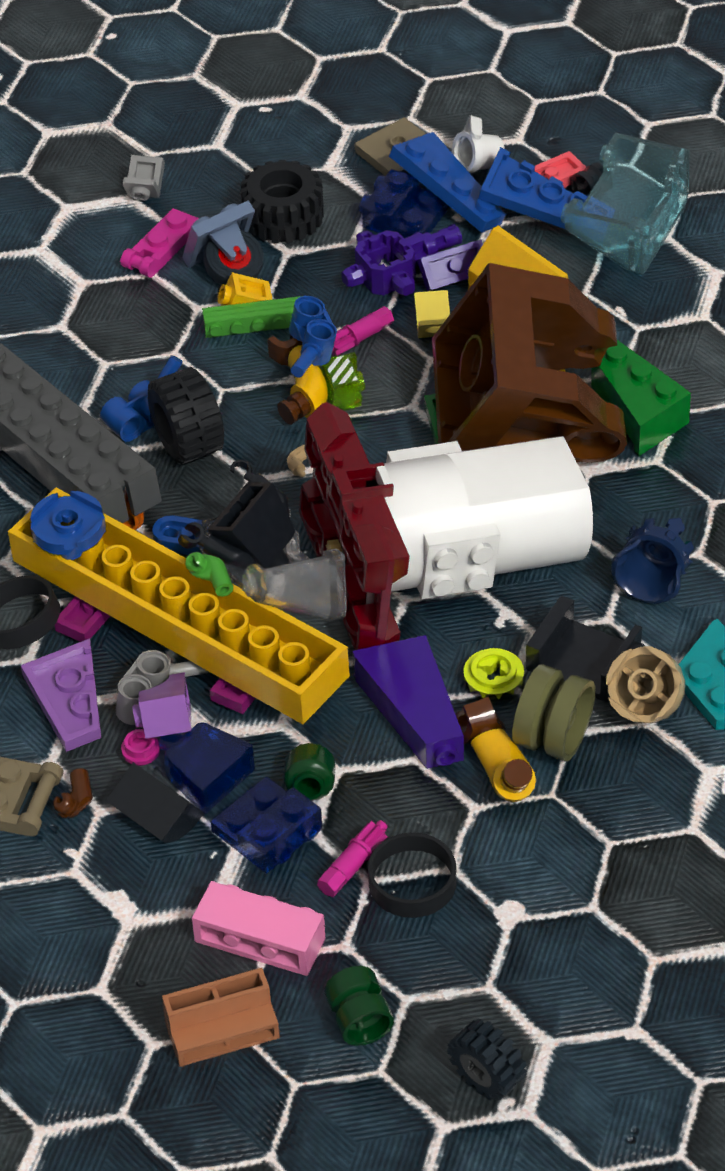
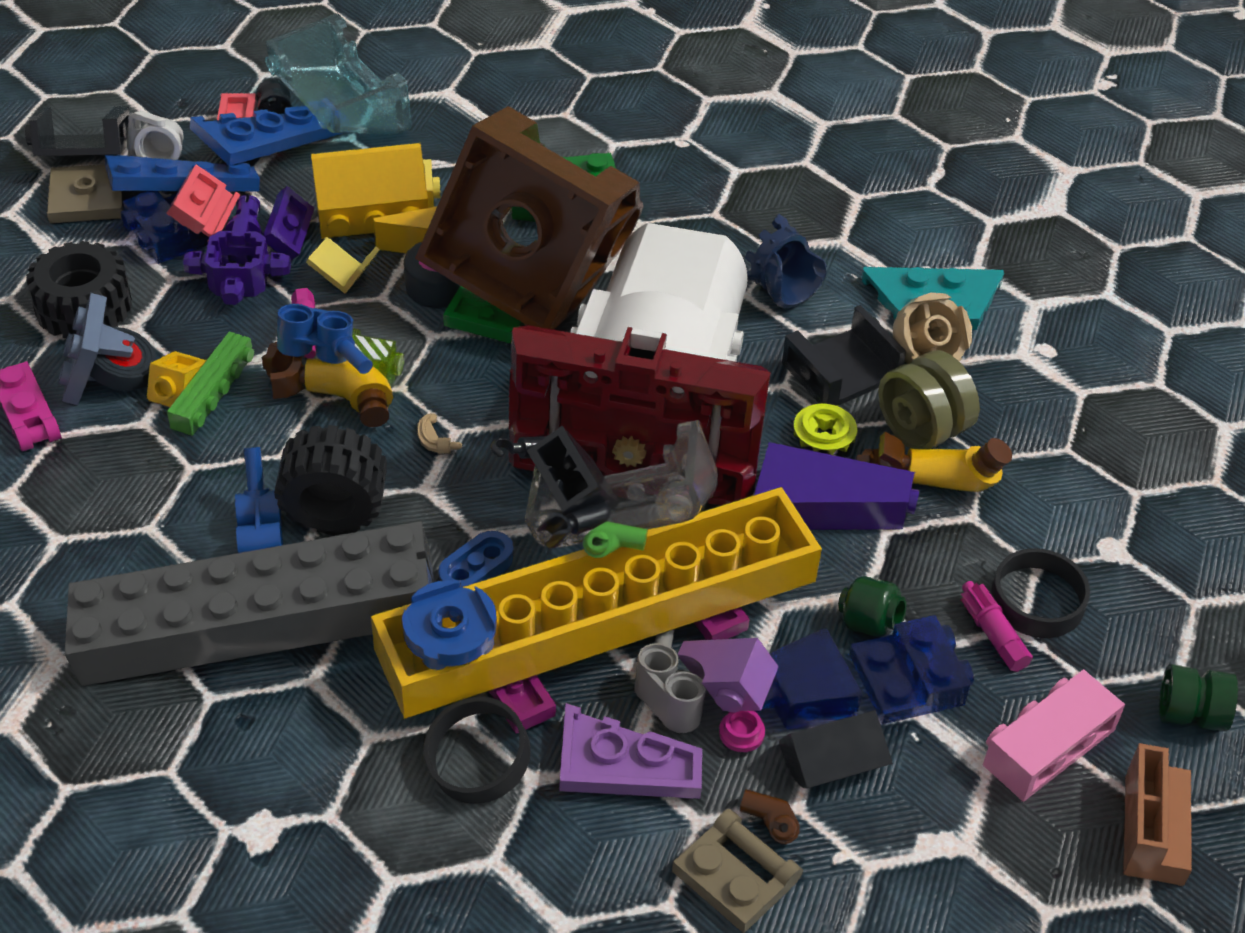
camera: 65 degrees left, 0 degrees up
none -> black panel [25,106,130,156]
none -> coral plate [166,164,240,241]

